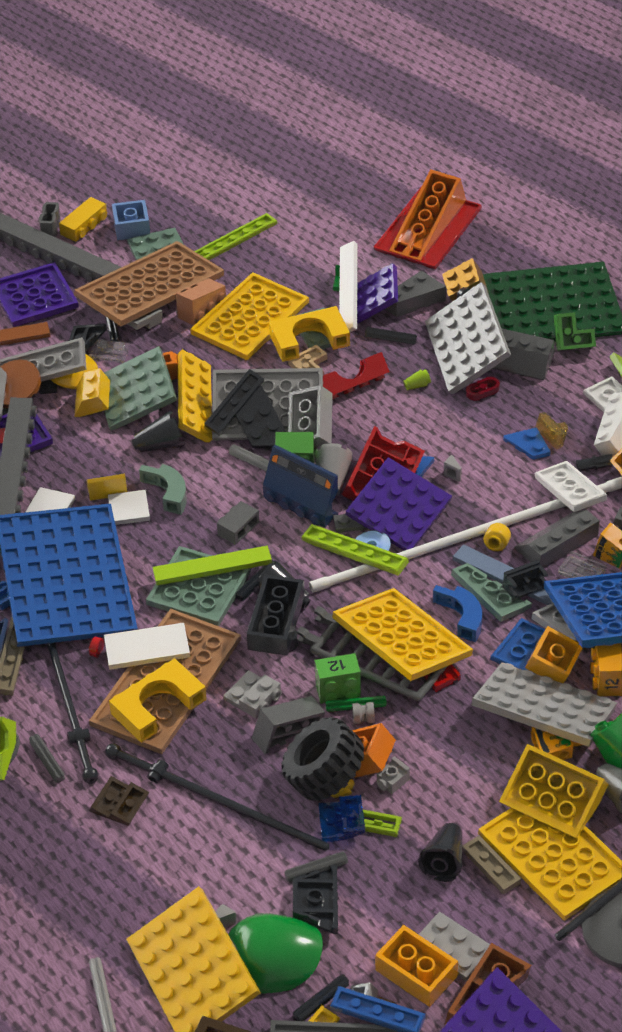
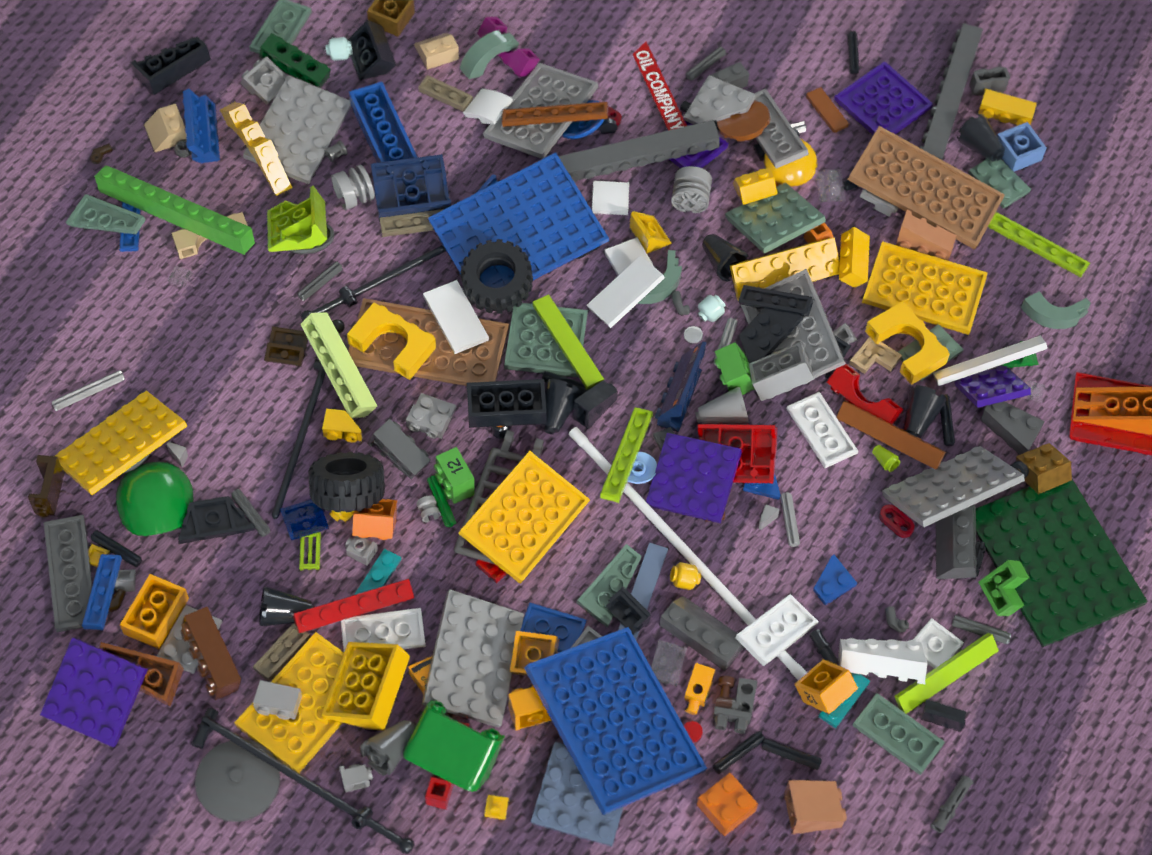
camera: 70 degrees right, 15 degrees up
black wing [69,323,107,352] -> none
red tile [89,637,104,658] -> none
dark grey brick [217,501,259,545] -> none
blue arch [433,585,482,643] -> none
clear yellow tile [535,412,568,449] -> none
none -> reddish brown brick [180,607,241,701]
none -> black axle [190,708,219,749]
none -> light grey brick [253,680,302,720]
none -> red plate [293,579,414,633]
none -> yellowish green brick [300,312,377,418]
none -> yellow slope [322,408,362,443]
none -> white tile [341,608,426,652]
none -> teal plate [354,548,402,595]
none -> black tyre [461,239,533,314]
none -> black slope [573,380,618,429]
none -> white tile [587,255,665,328]
none -> light grey wheel [671,166,712,213]
none -> dark grey arm [672,291,690,316]
none -> white piece [684,326,703,343]
none -> light aqua head [698,295,725,322]
none -> light grey axle [780,492,800,547]
none -> white tile [786,392,858,468]
none -> dark orange tile [836,401,946,470]
none -> yellow brick [839,227,870,287]
none -> dark grey arm [885,607,909,632]
none -> black cone [903,385,946,439]
none -> dark grey axle [952,615,1011,644]
none -> black cone [957,114,1005,162]
none -> sand green arch [1021,292,1091,329]

